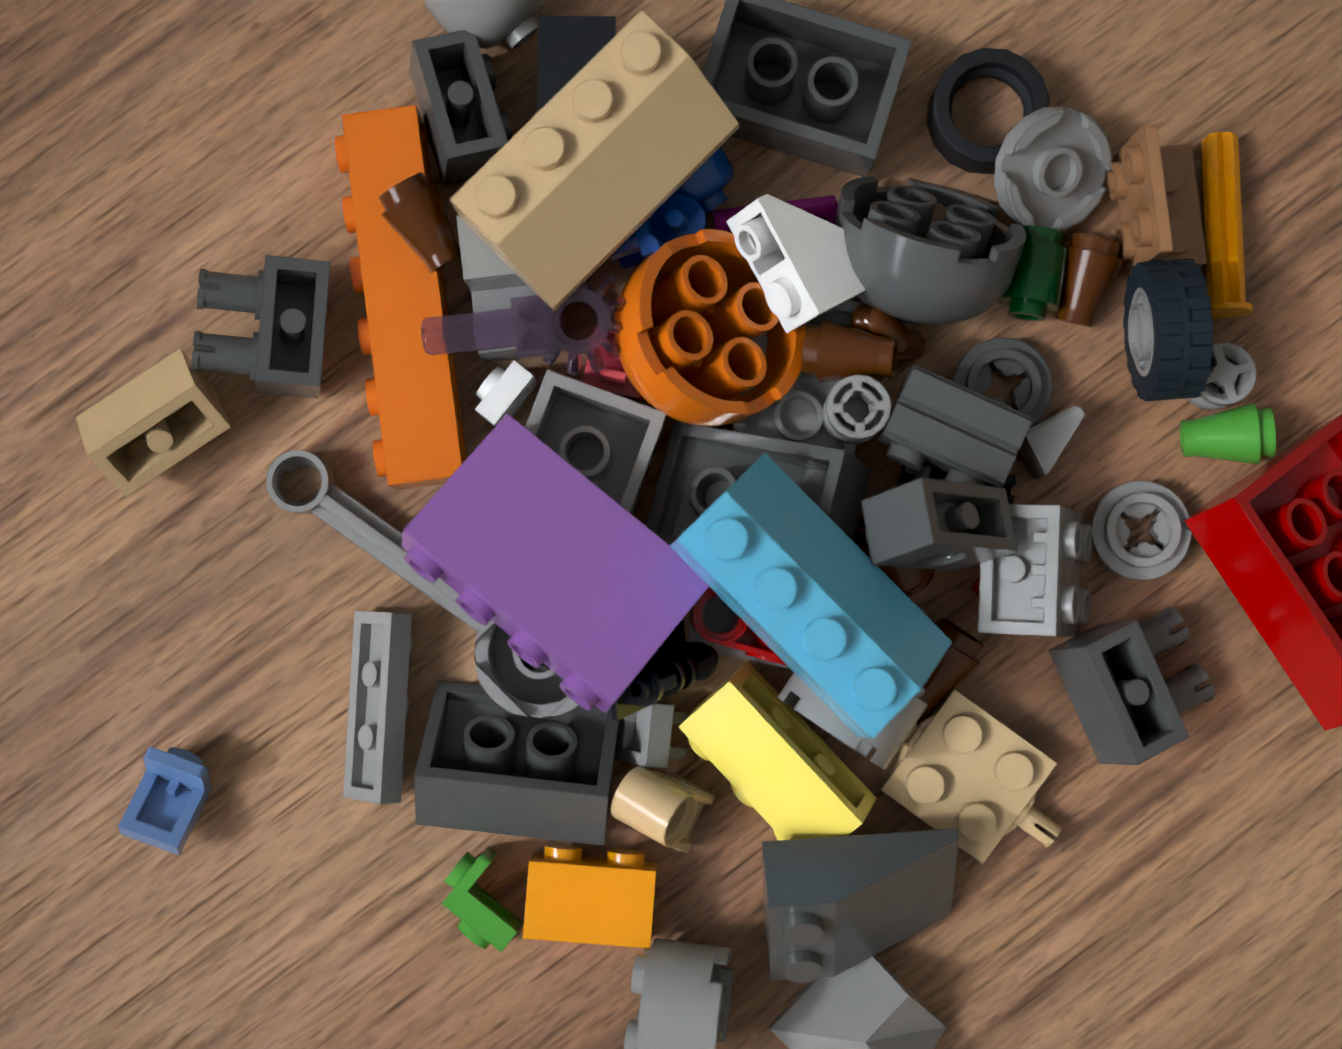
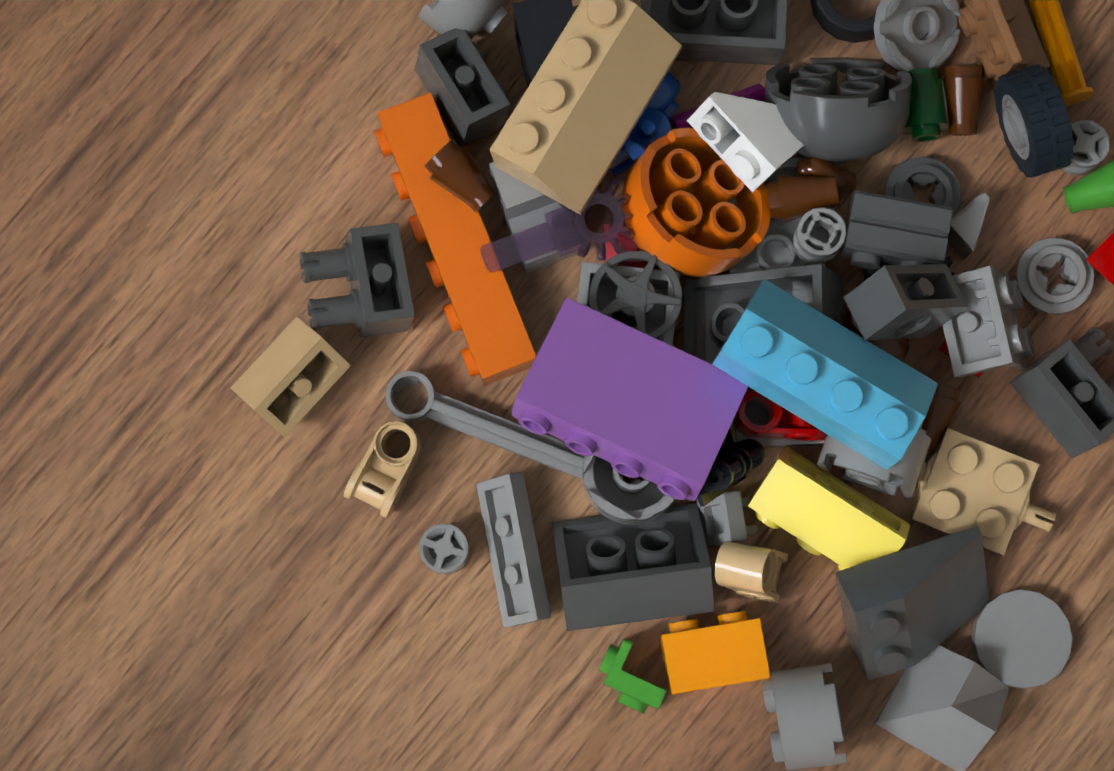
camera: 15 degrees left, 5 degrees down
medium blue bracket [118,747,212,856] -> none
white plate [475,361,538,427] -> none
none -> tan piece [343,421,422,519]
none -> light grey wheel [419,523,470,575]
none -> dark grey wheel [589,251,682,339]
none -> light grey tile [971,589,1073,689]

